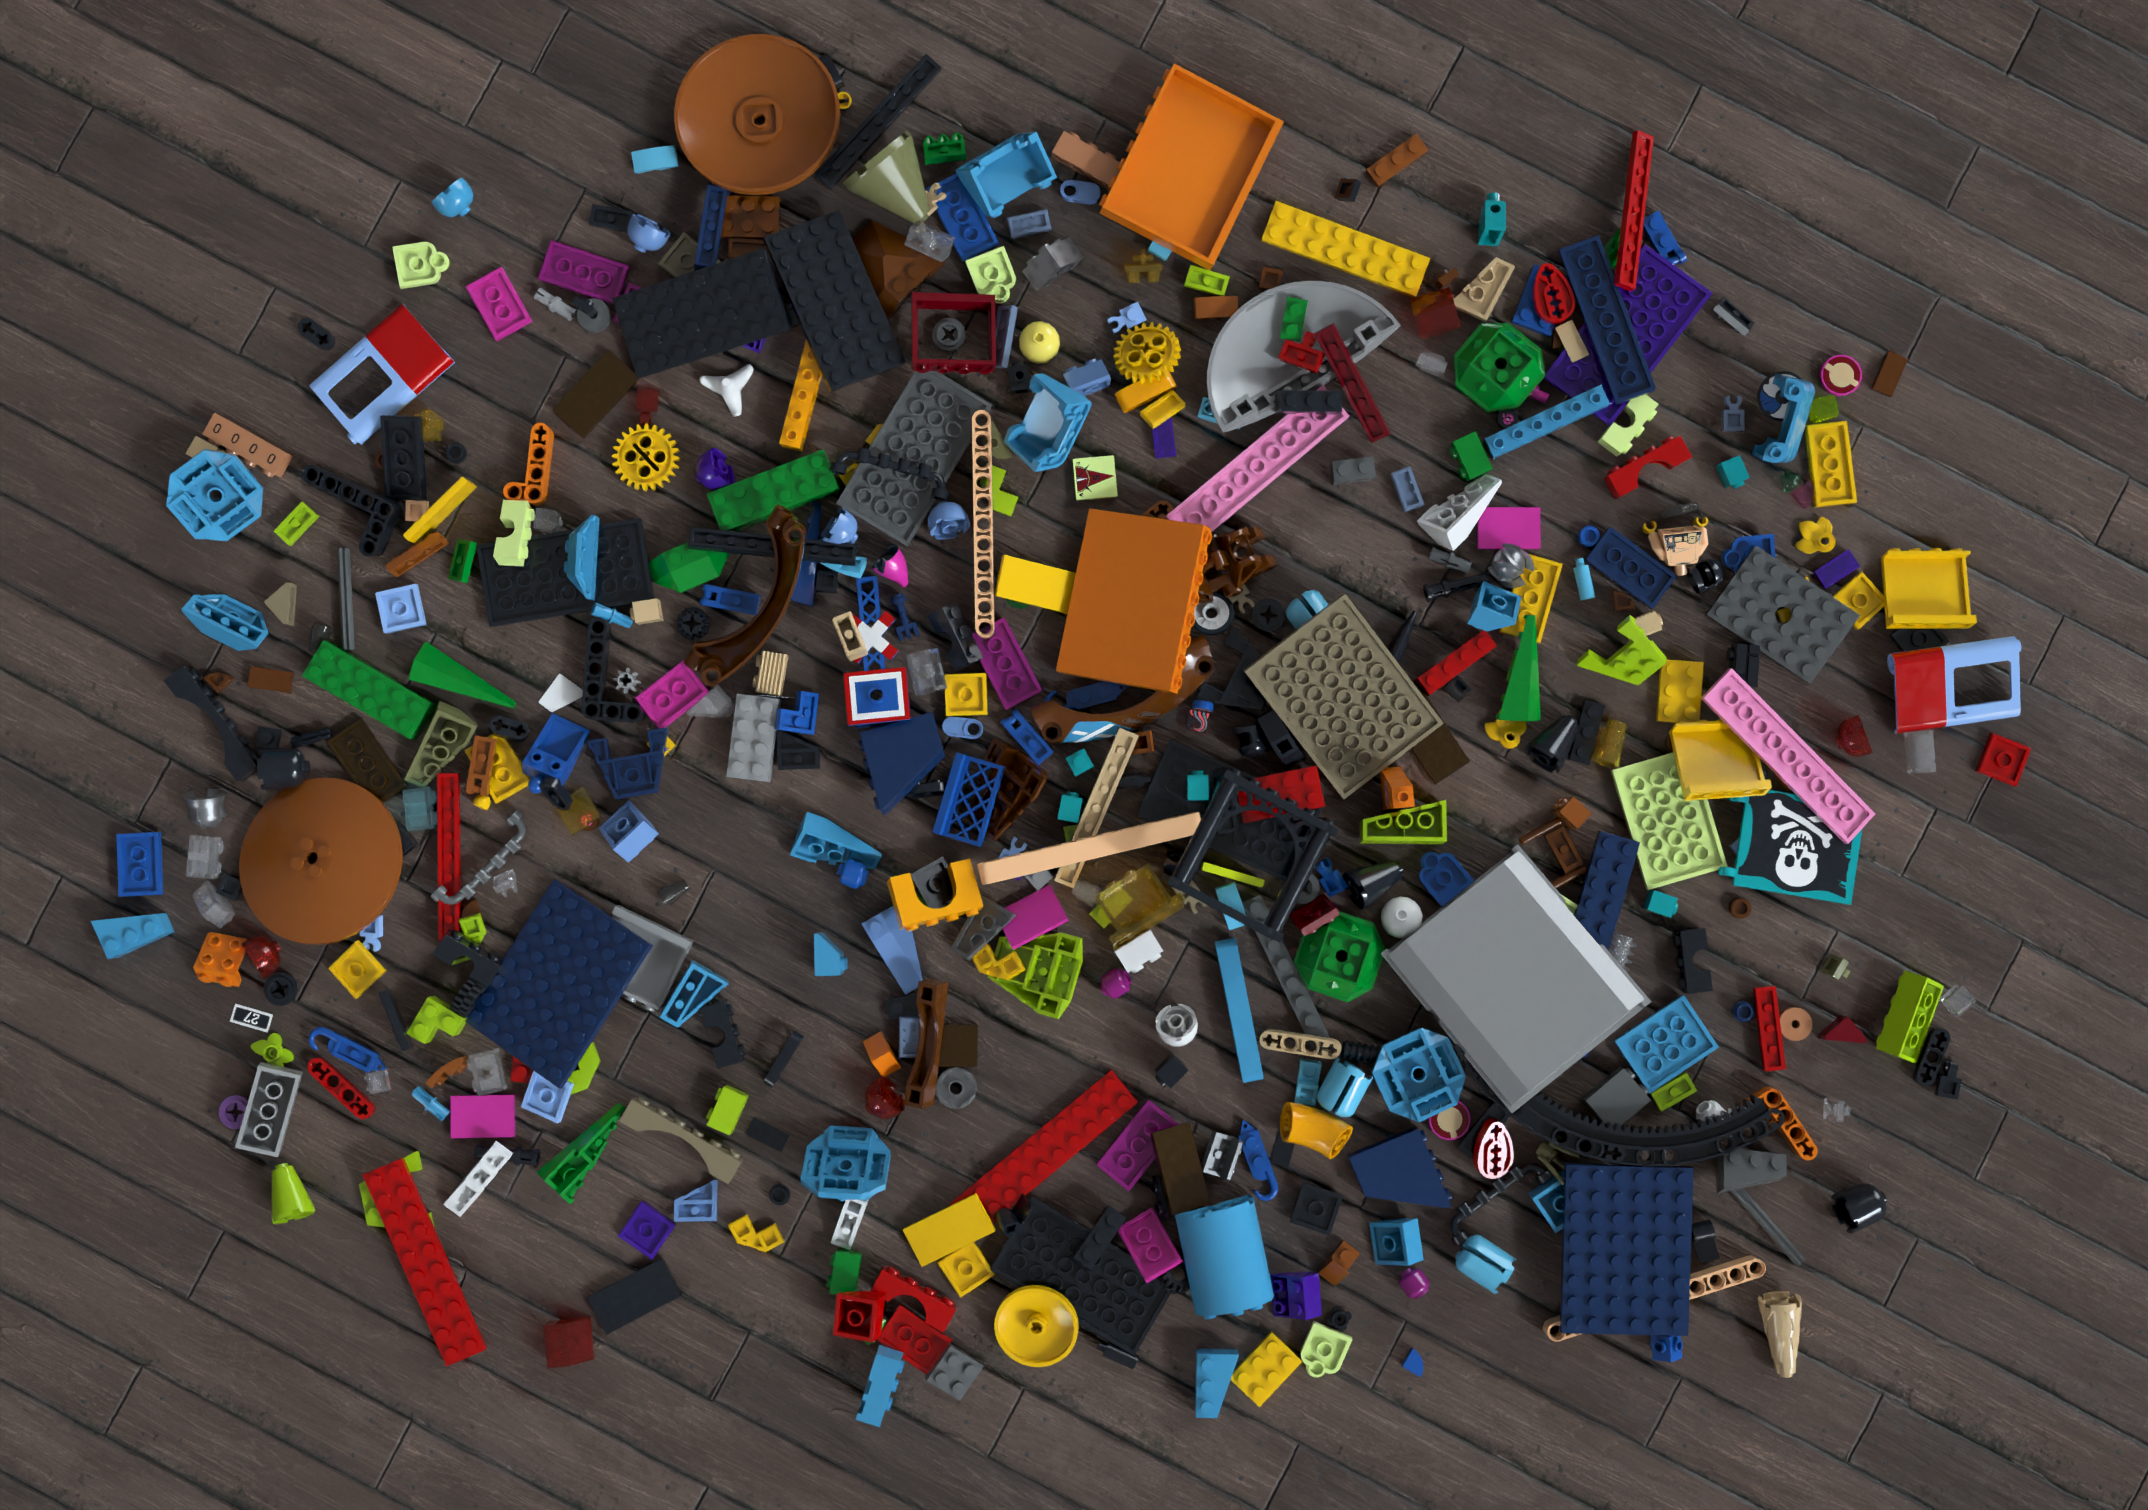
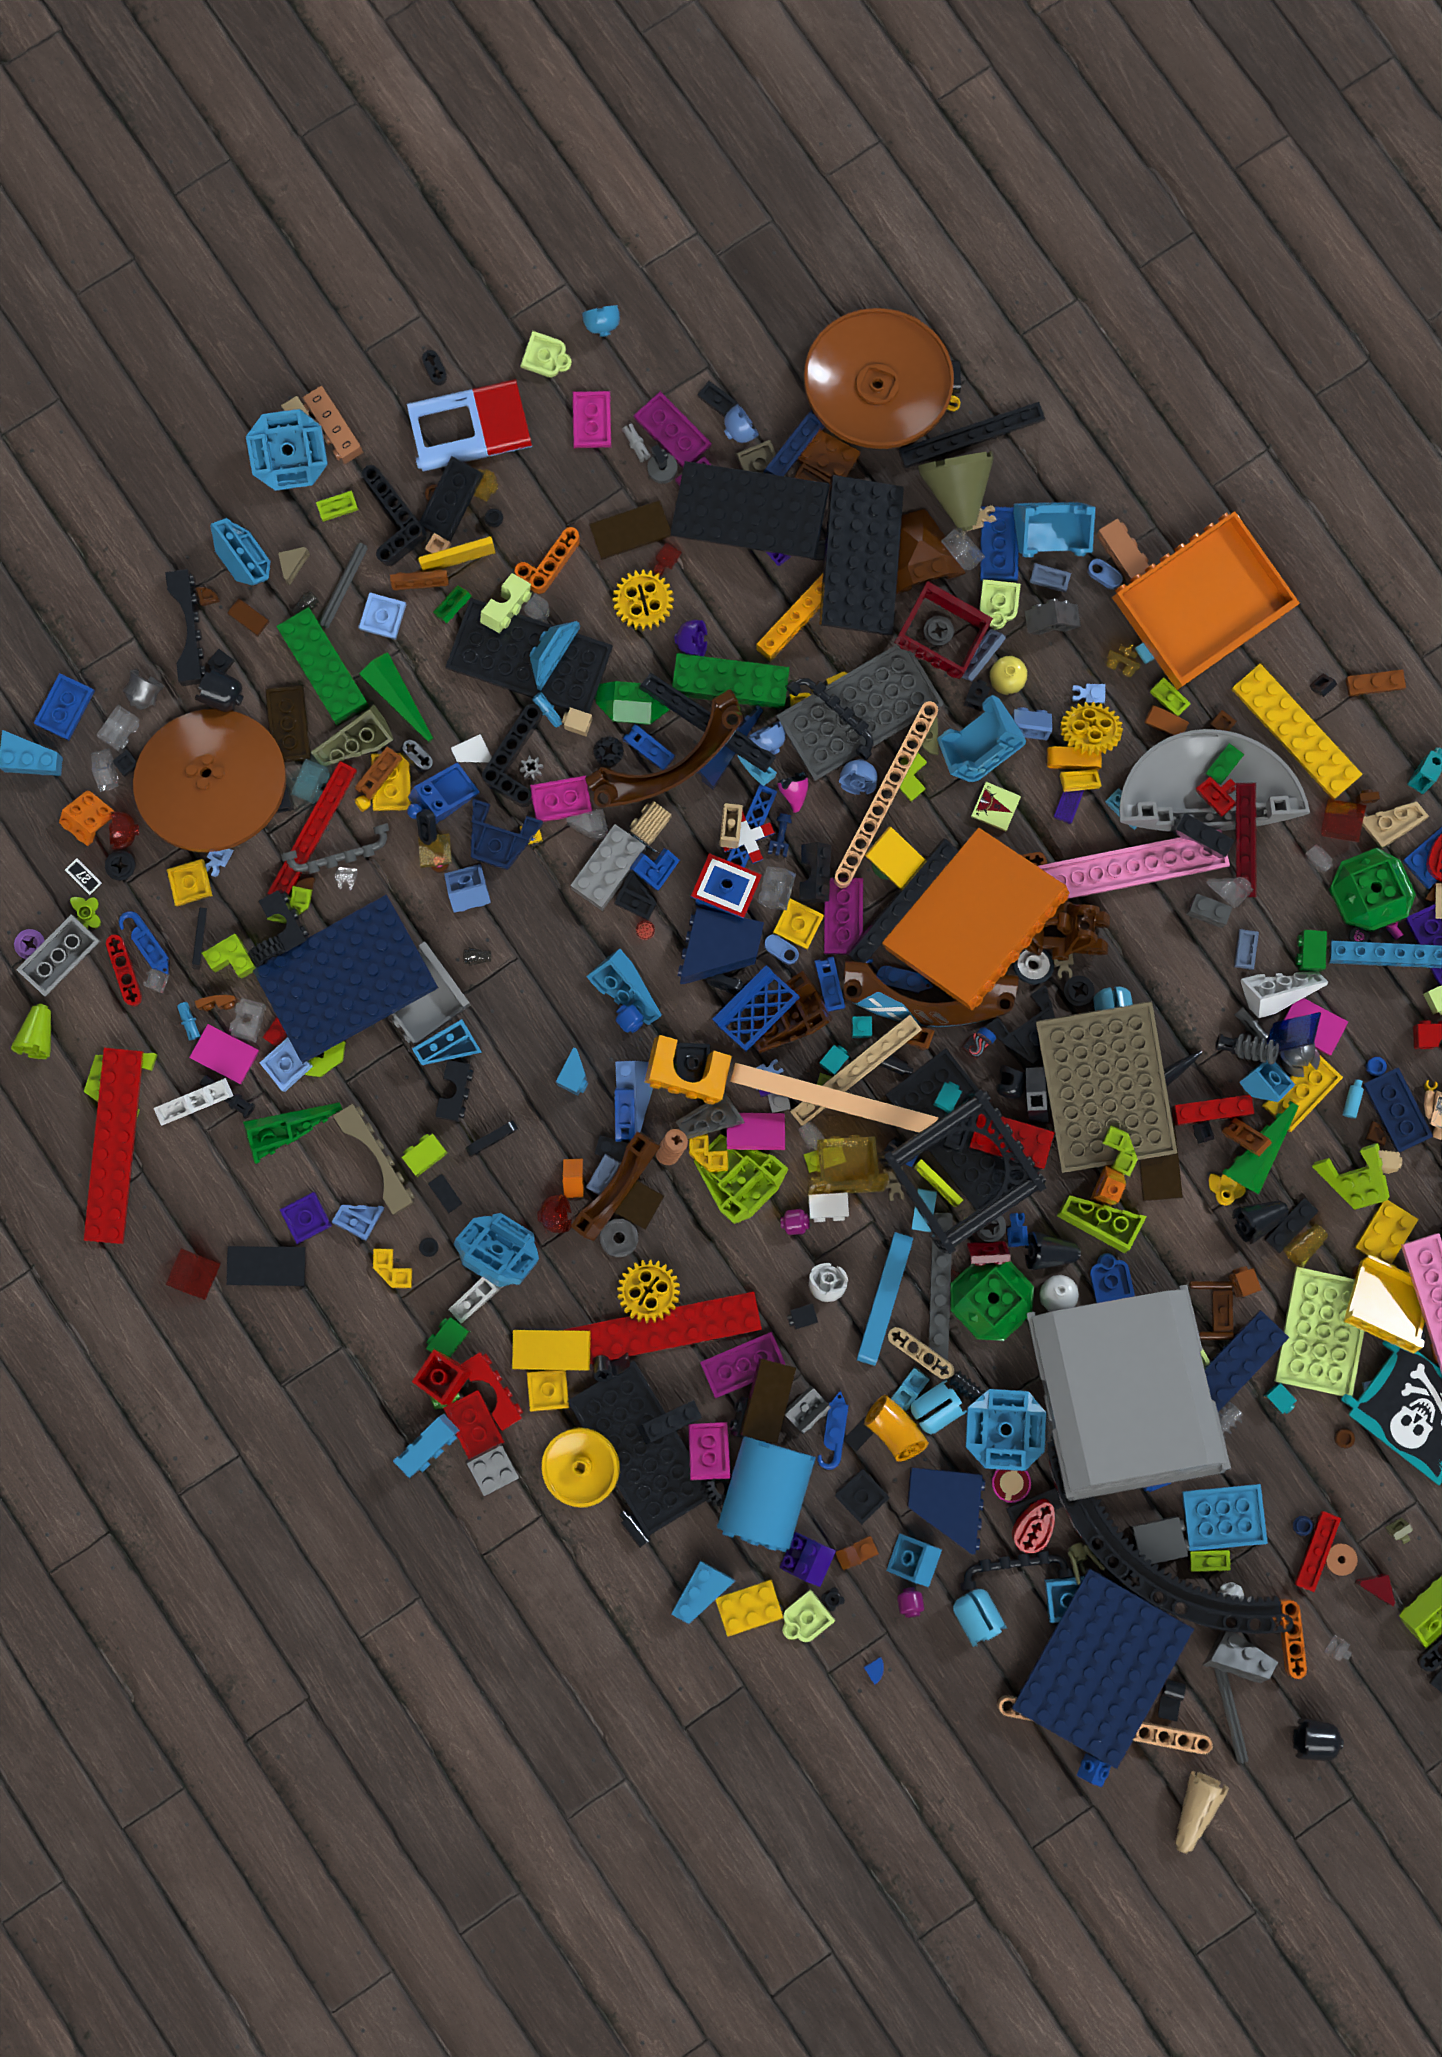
camera: 30 degrees right, 5 degrees down
black axle [290,727,333,748] -> none
medium azure slope [631,145,678,174] -> none
white piece [700,364,754,417] -> none
black plate [816,570,838,594] -> none
green plate [923,132,967,165] -> none
black arch [1673,928,1713,994] -> none
none -> blue plate [615,1088,635,1142]
none -> yellow gear [617,1260,680,1323]
none -> clear red tile [636,920,655,940]
none -> nougat piece [656,1129,688,1166]
none -> black plate [847,838,958,963]
none -> lime tile [1102,1125,1138,1177]
none -> clear slope [1206,877,1253,908]
none -> dark orange plate [1221,1117,1272,1156]
none -> dark grey piece [1235,1034,1279,1065]
none -> clear blue piece [1267,1012,1321,1052]

